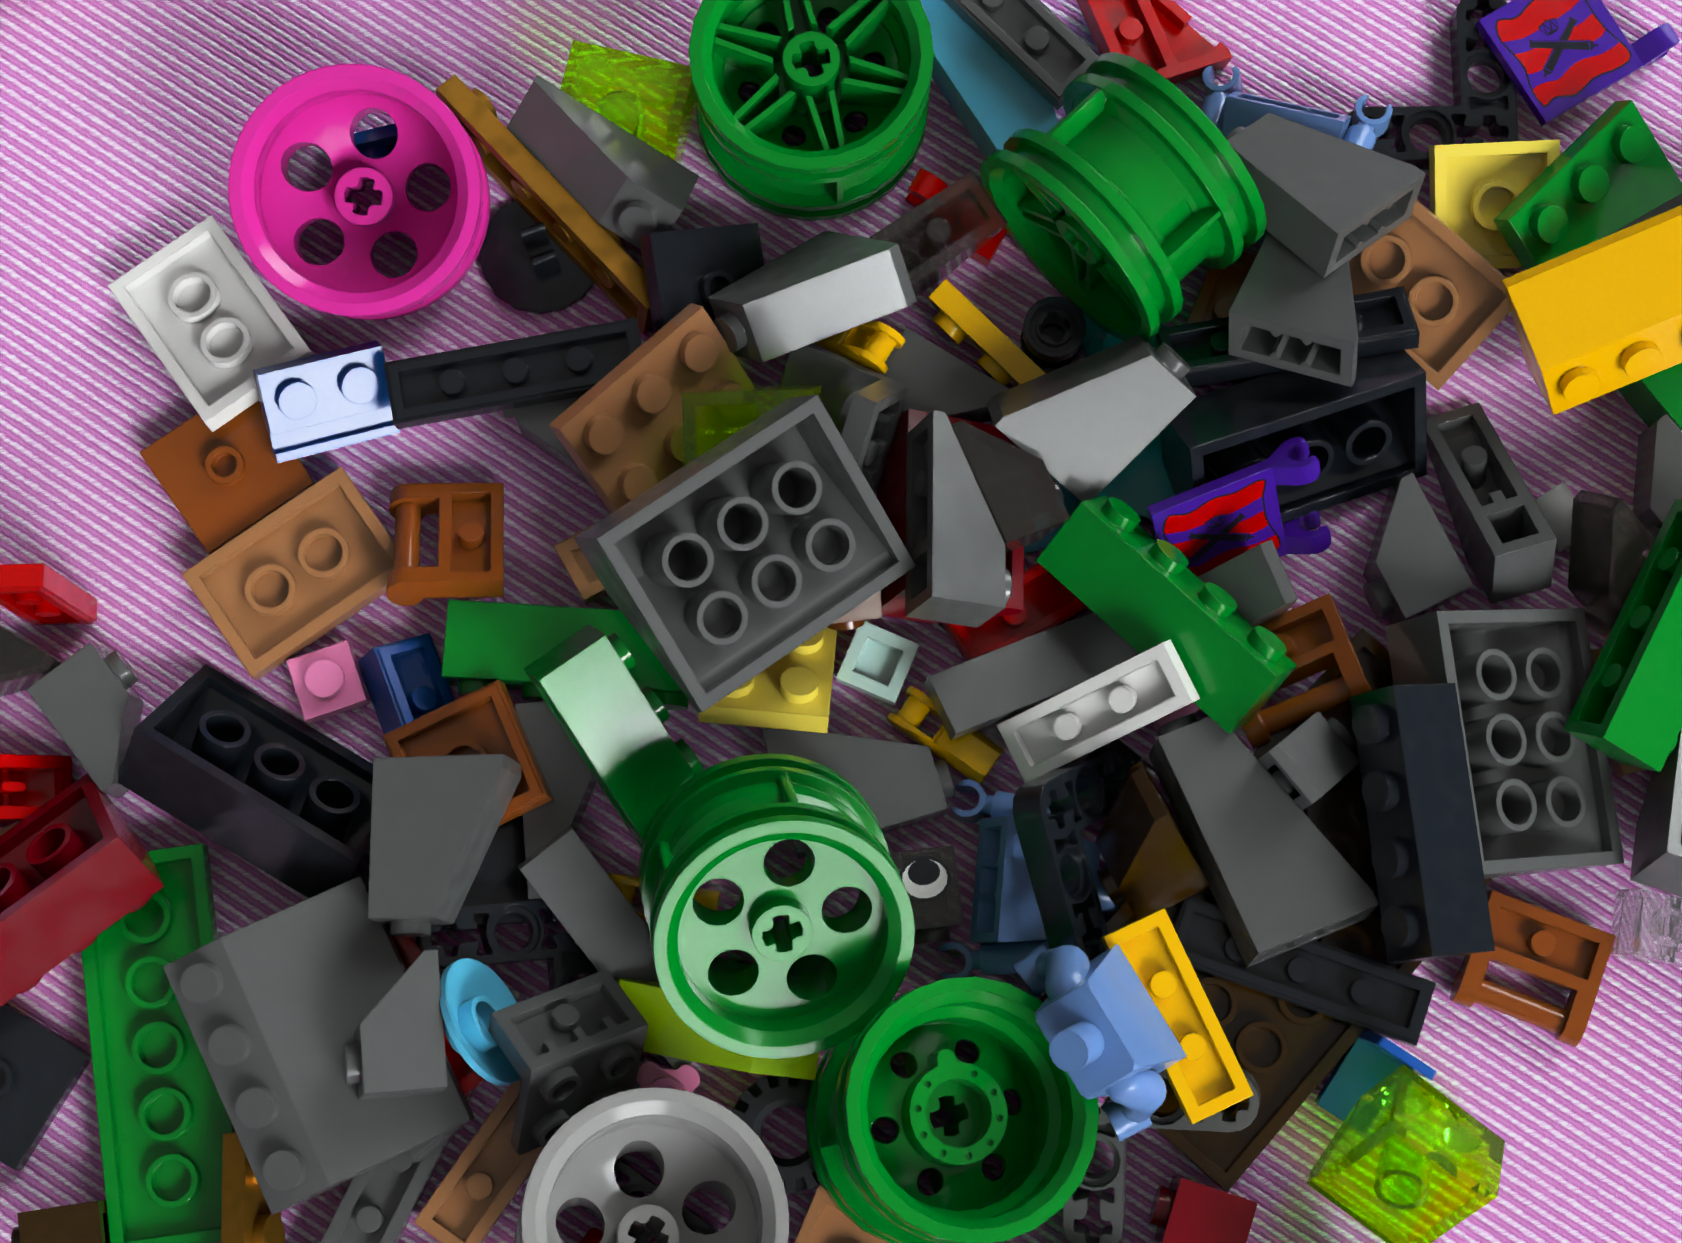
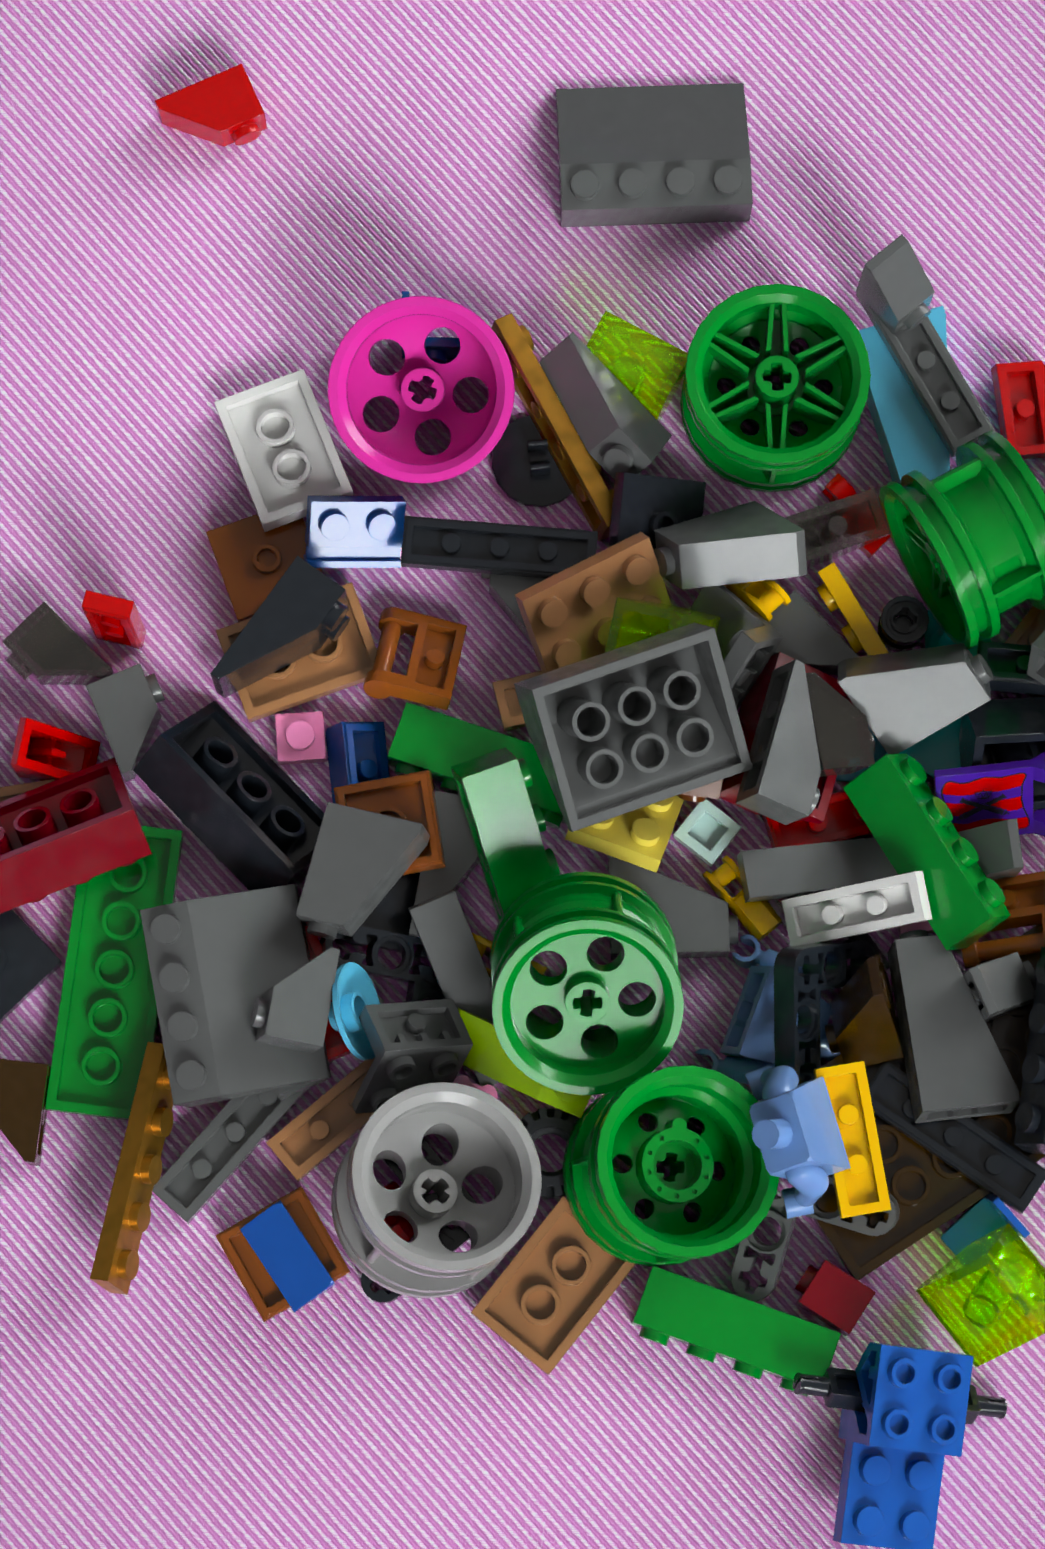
camera: 15 degrees right, 0 degrees up
clear smoke brick [890,845,964,945] -> none
none -> black slope [210,556,350,698]

